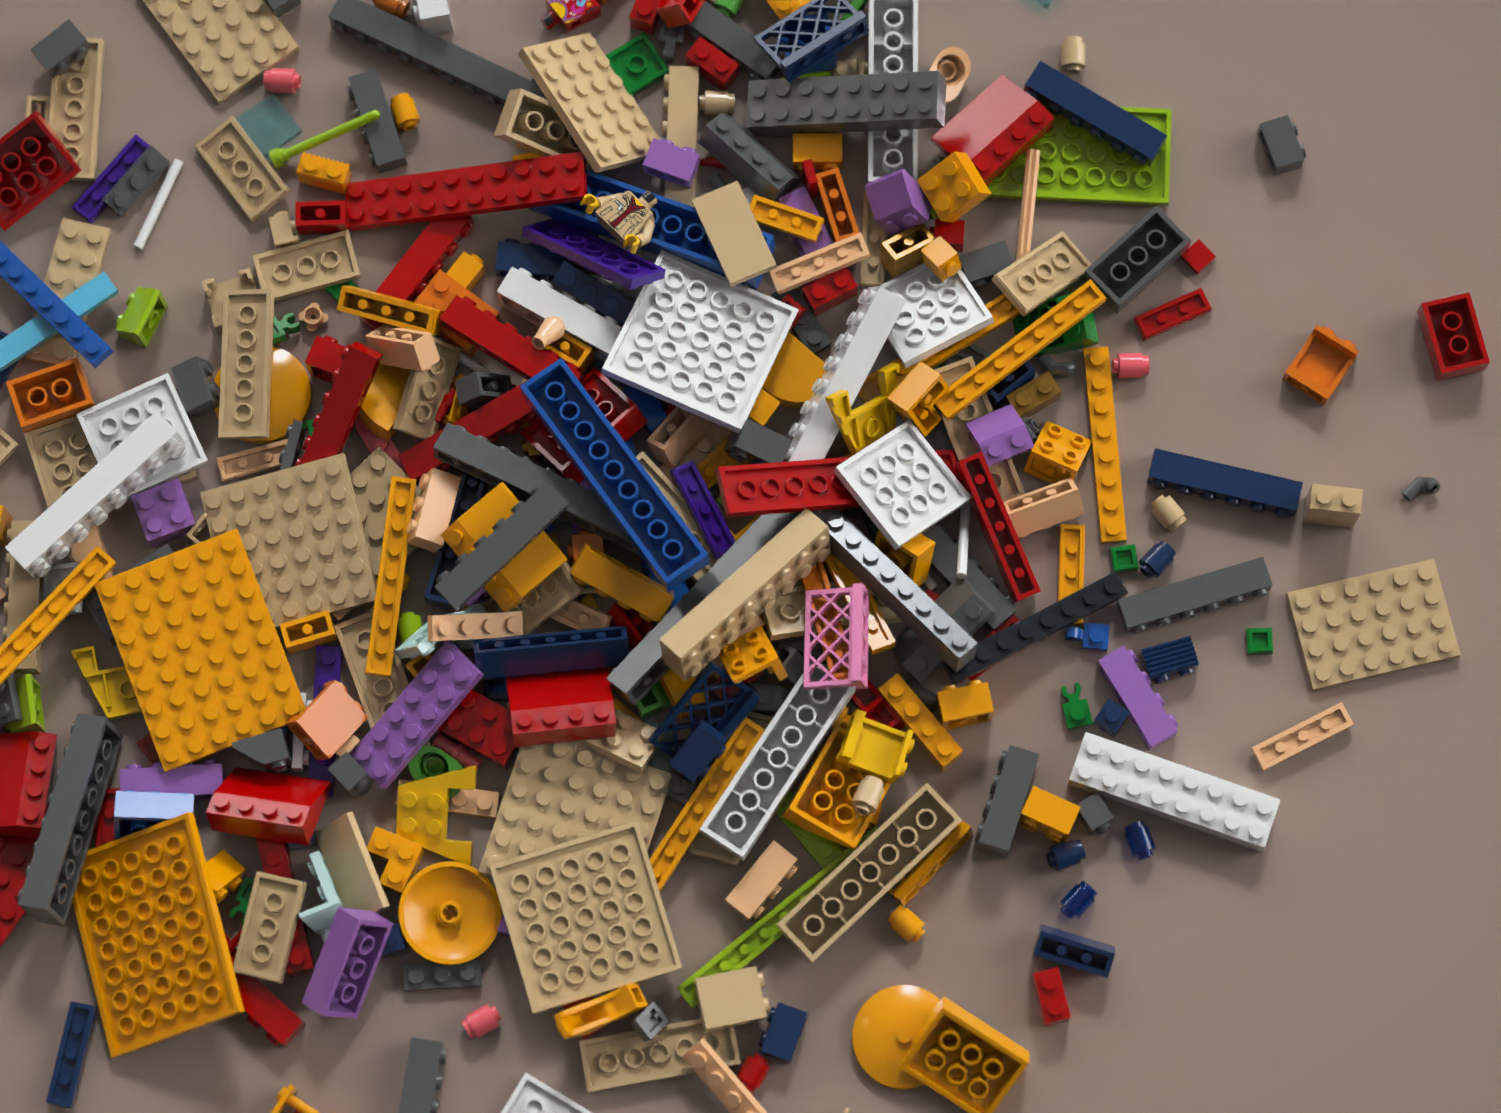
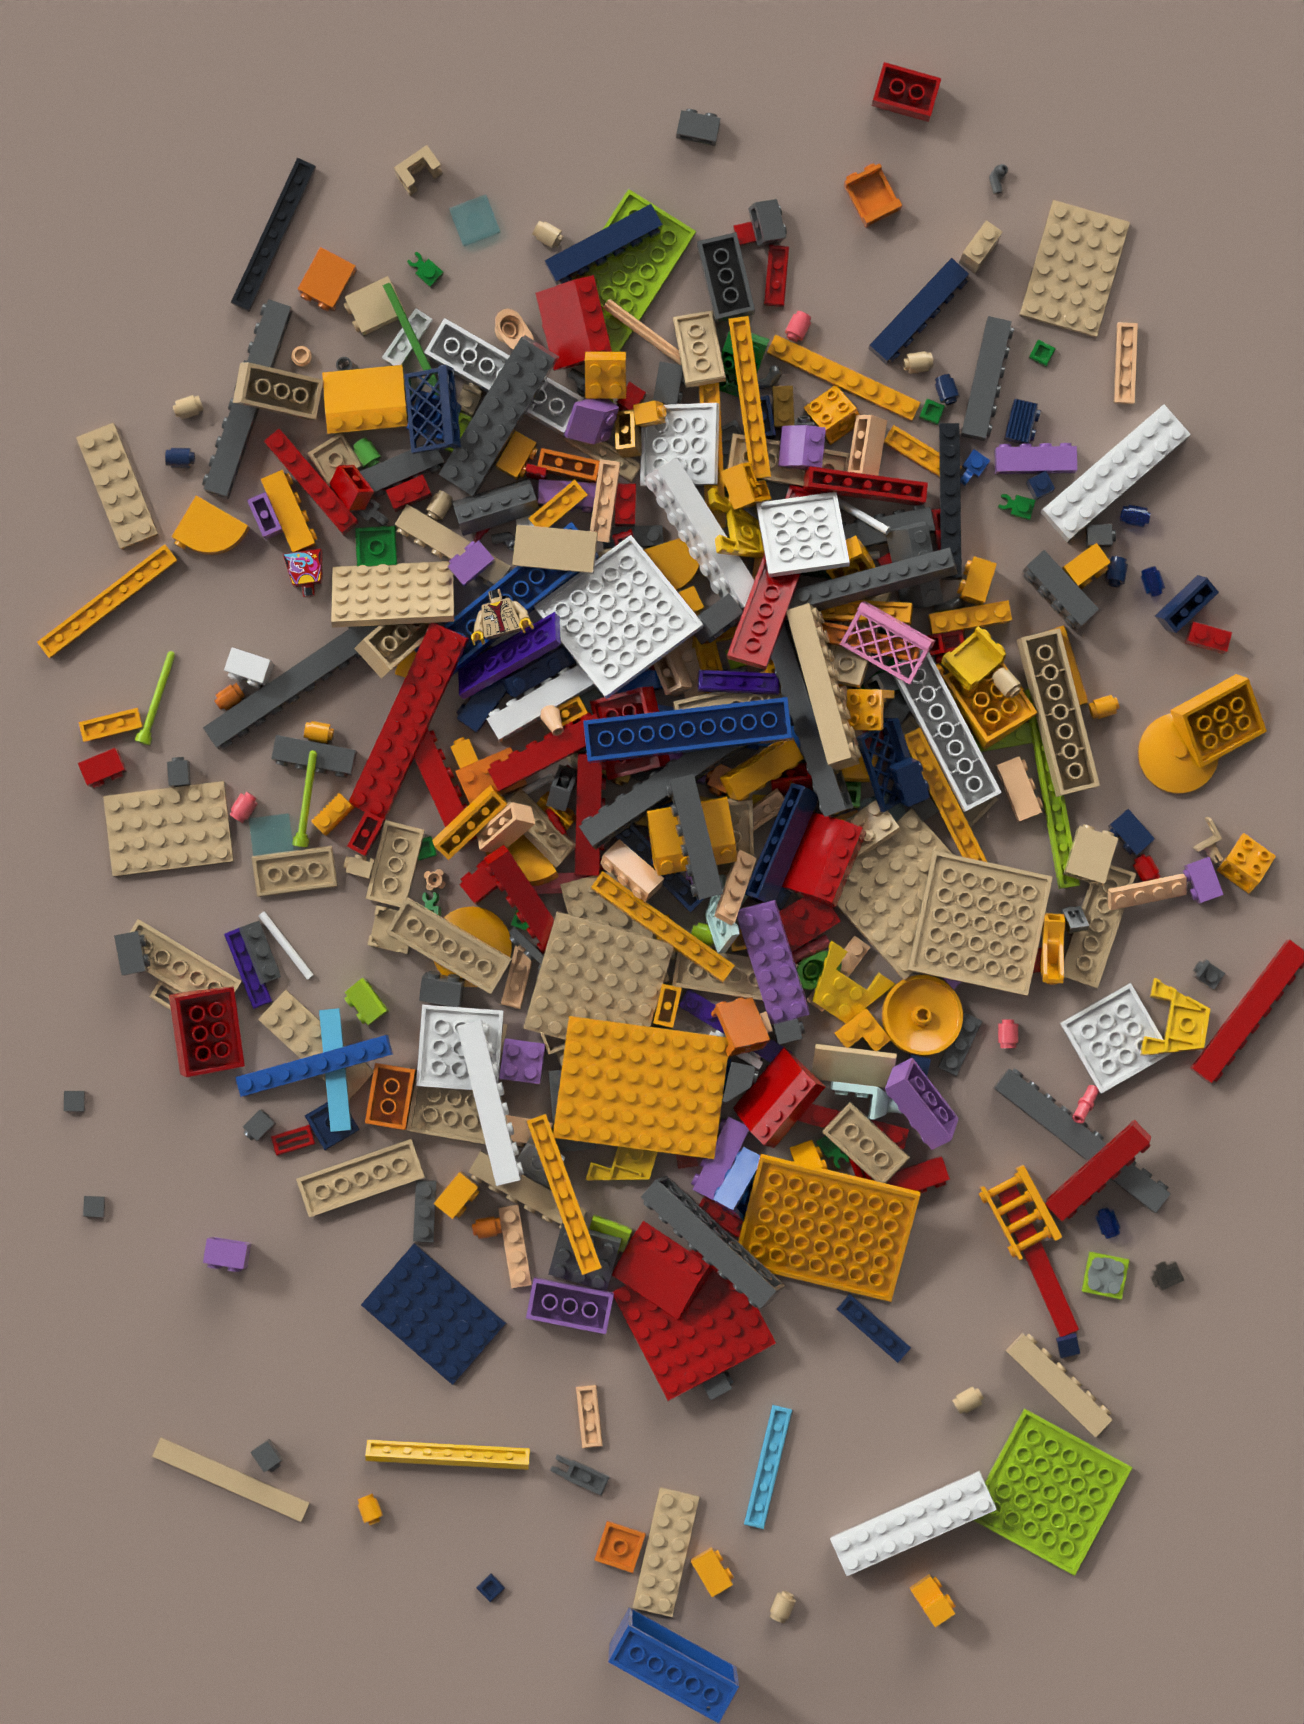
camera: 65 degrees left, 10 degrees up
none -> dark grey brick [748,199,787,246]

